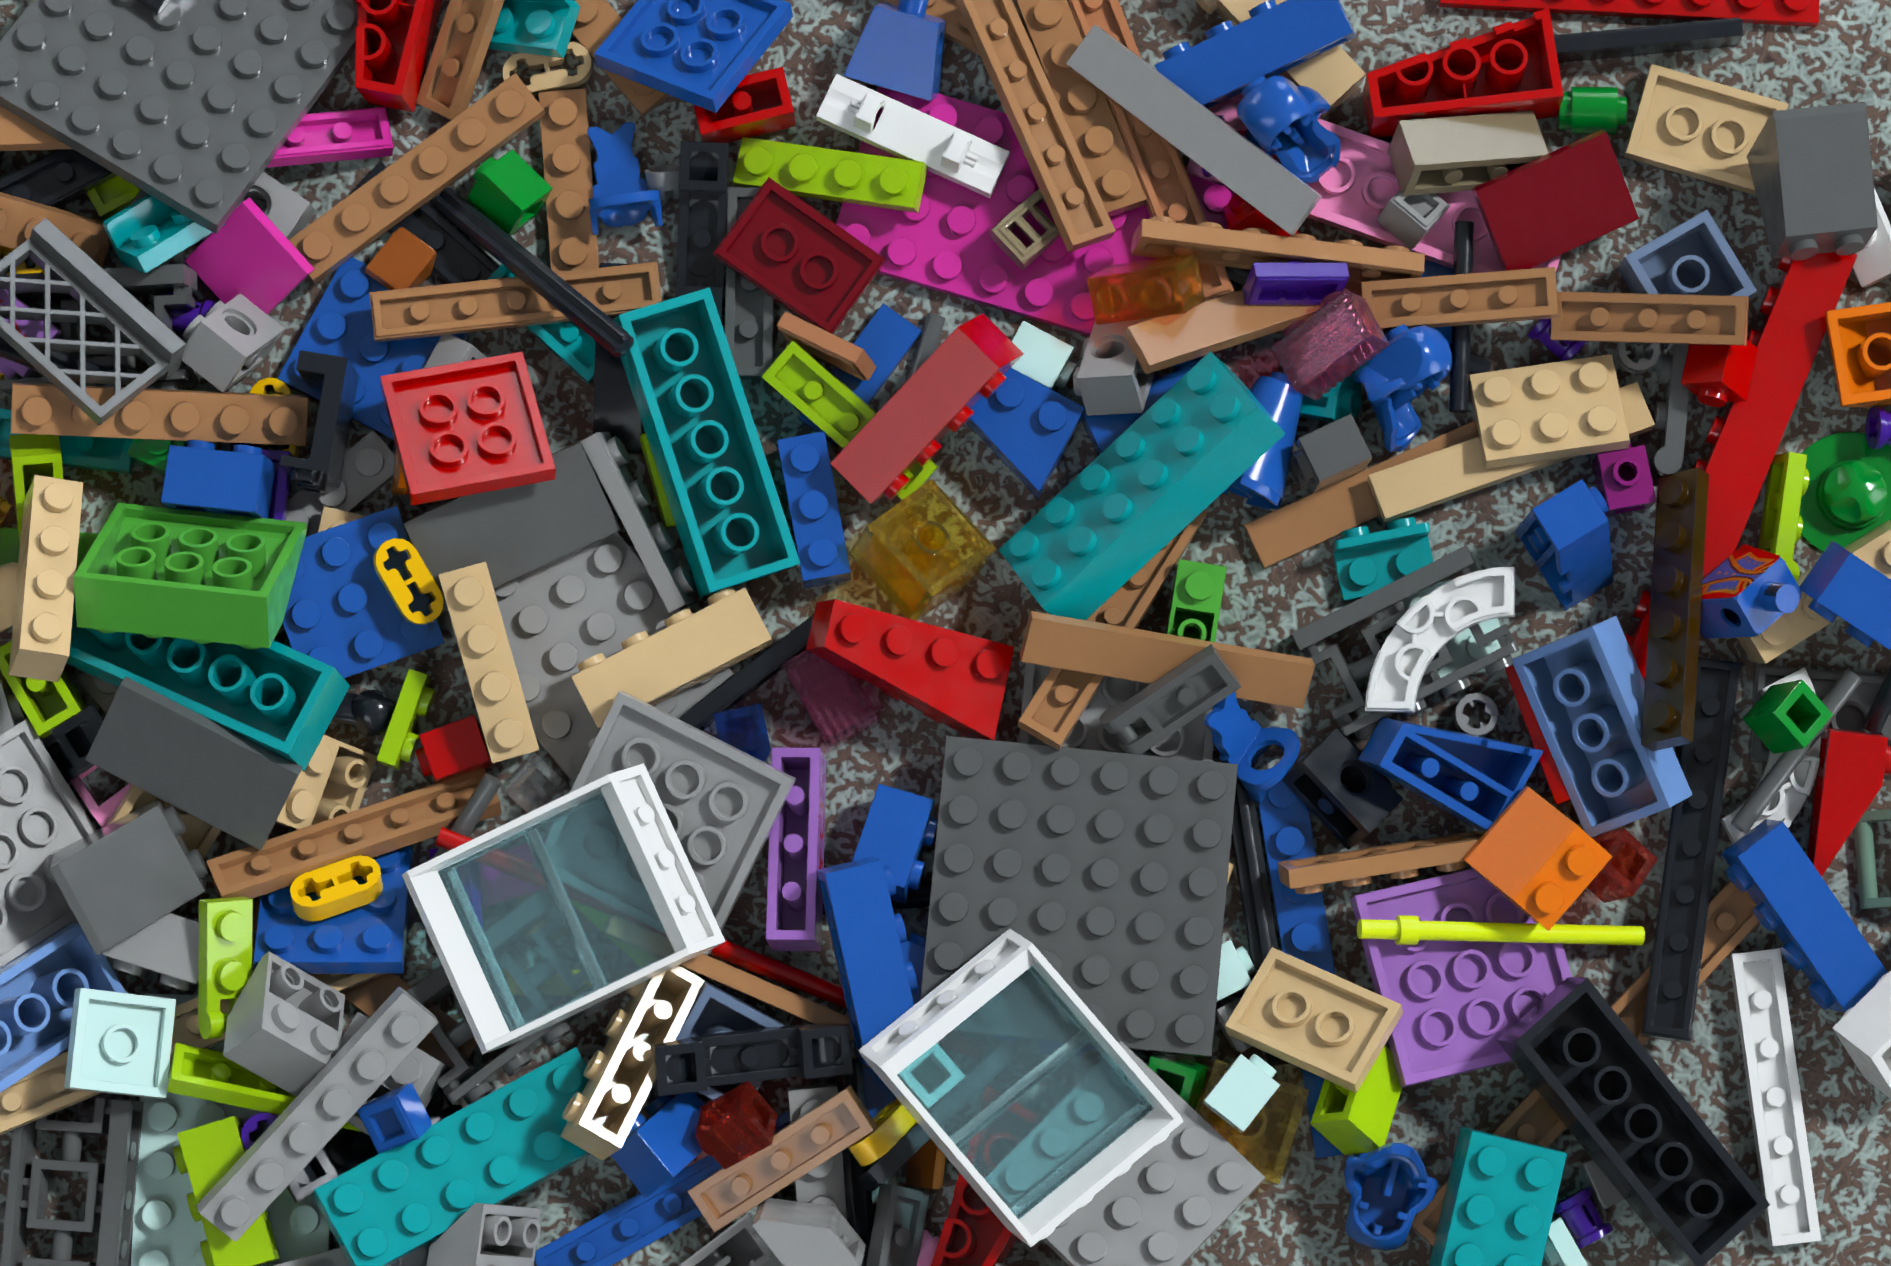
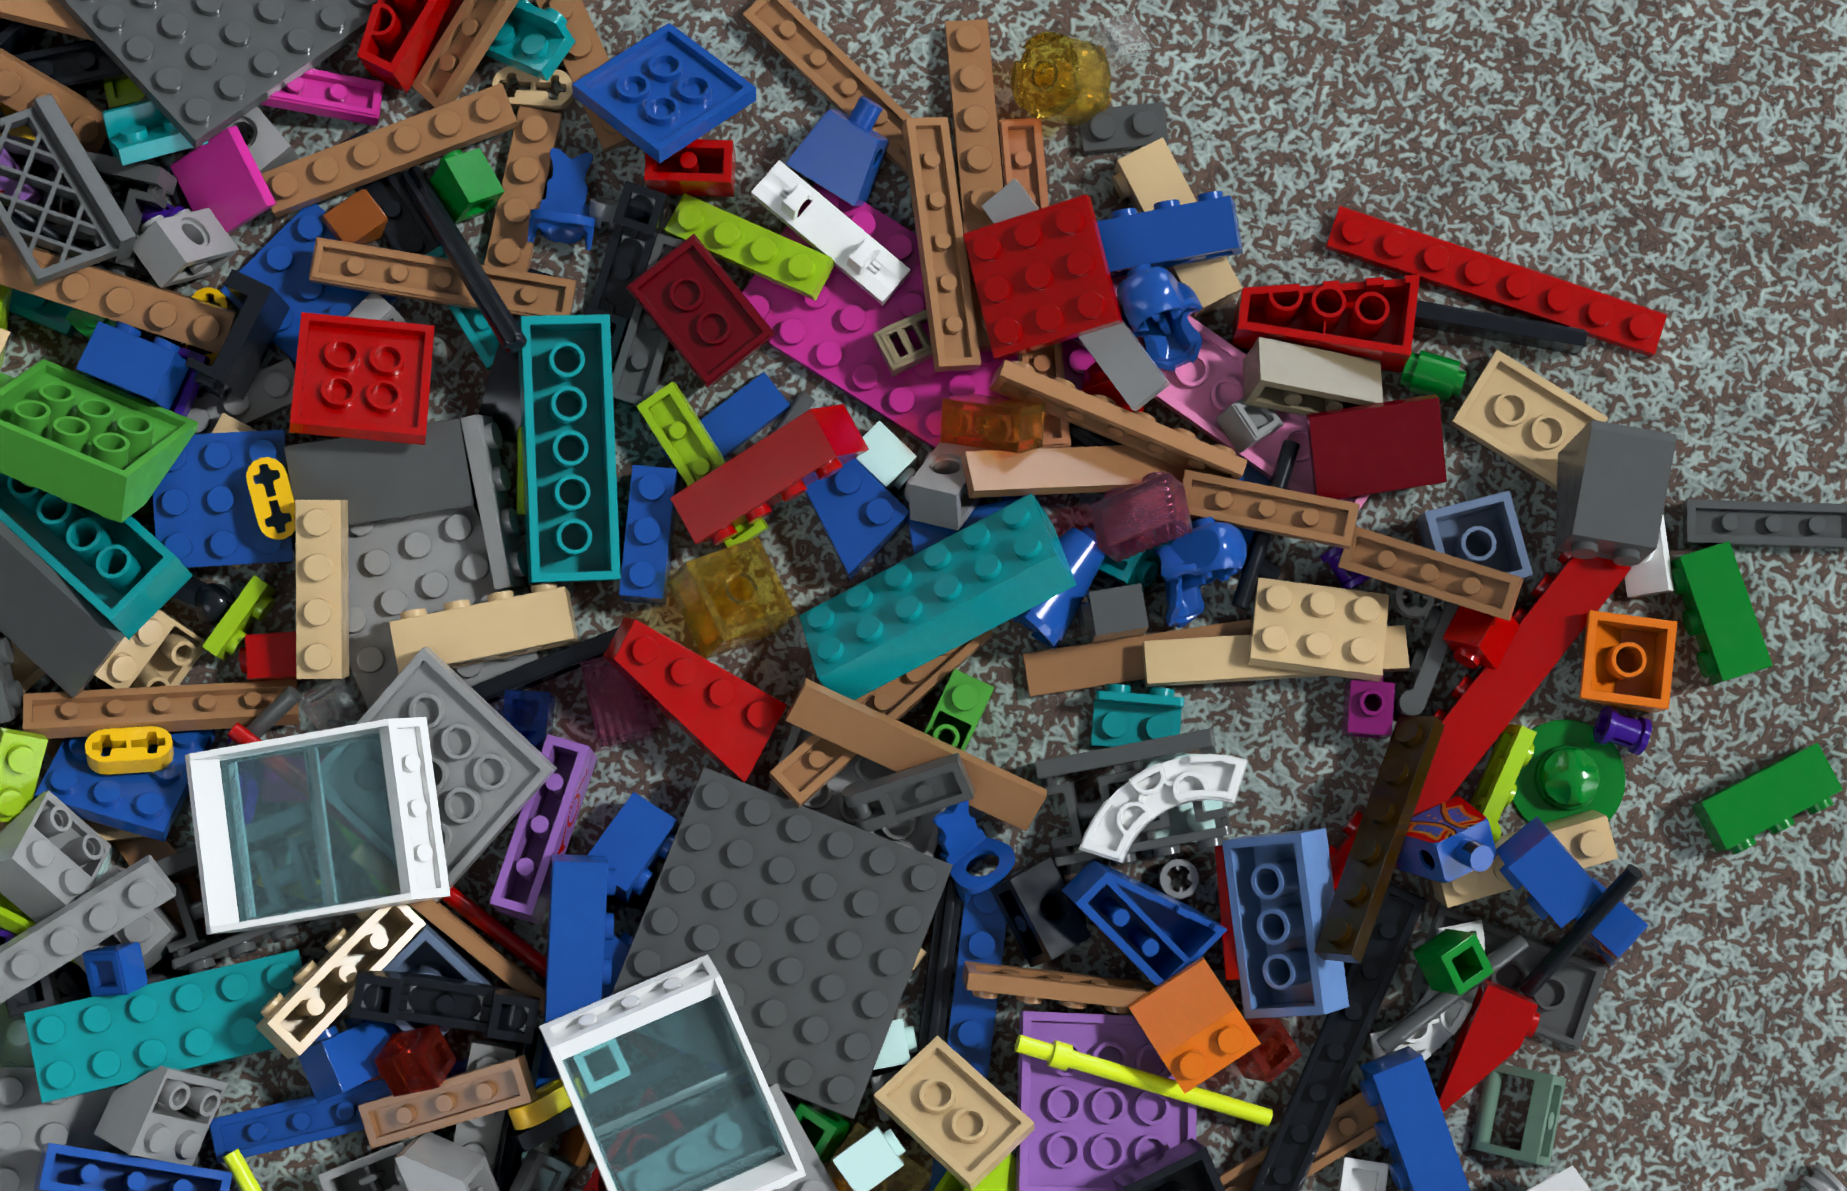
camera: 15 degrees right, 0 degrees up
nougat tile [777,311,877,381] -> none
dark purple plate [1242,260,1349,305] -> none
blue wedge [1515,479,1614,611] -> none
none -> red plate [963,194,1123,361]

